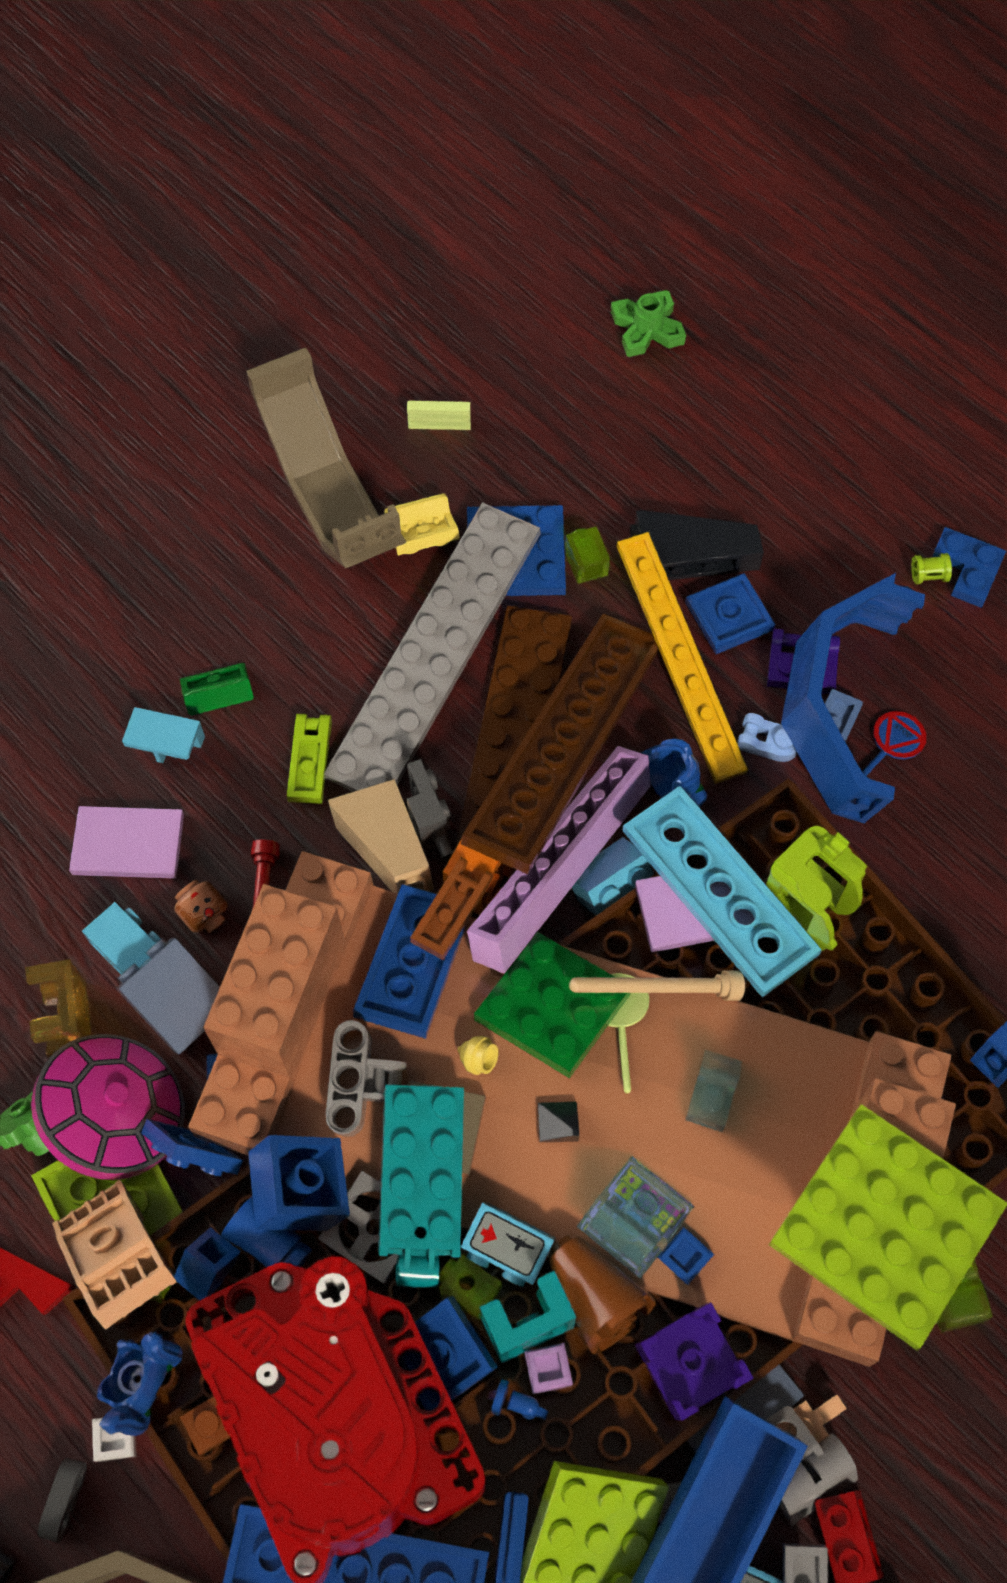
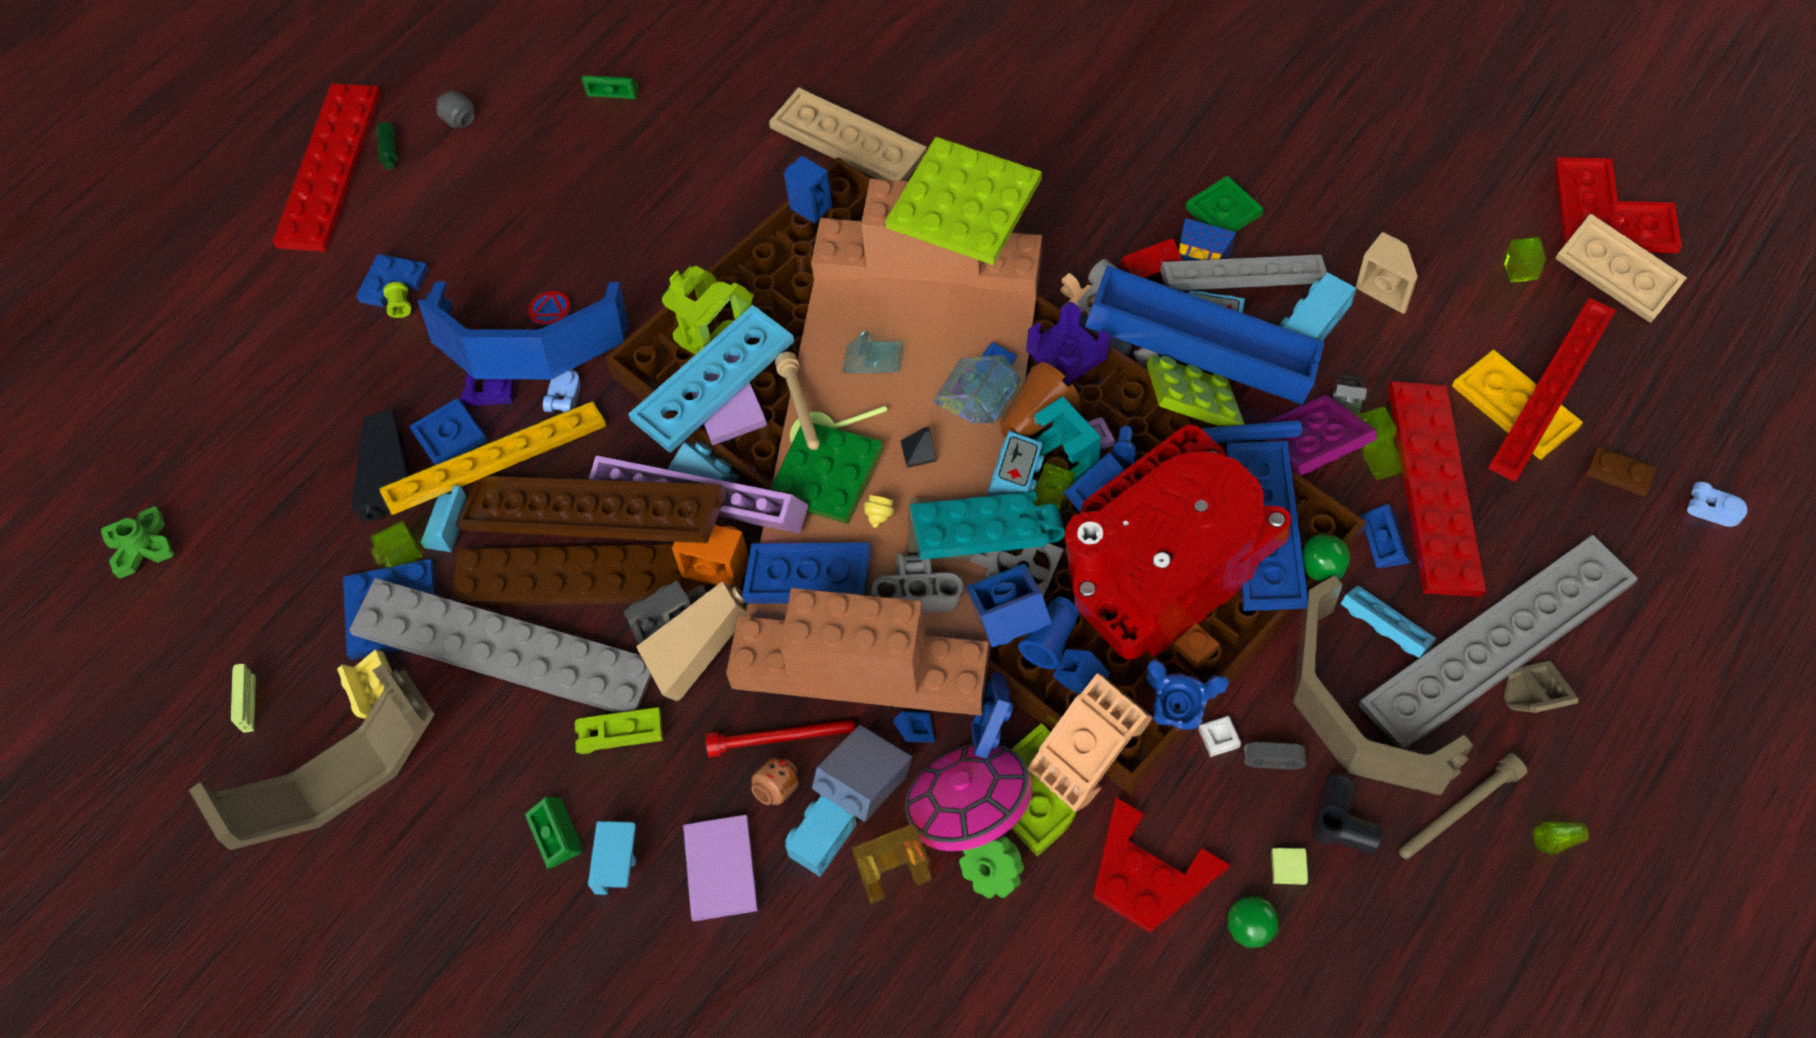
camera: 95 degrees left, 5 degrees down
dark orange hinge [410,857,494,960] -> none
blue hair [640,739,707,808] -> none
none -> medium azure panel [421,486,467,552]

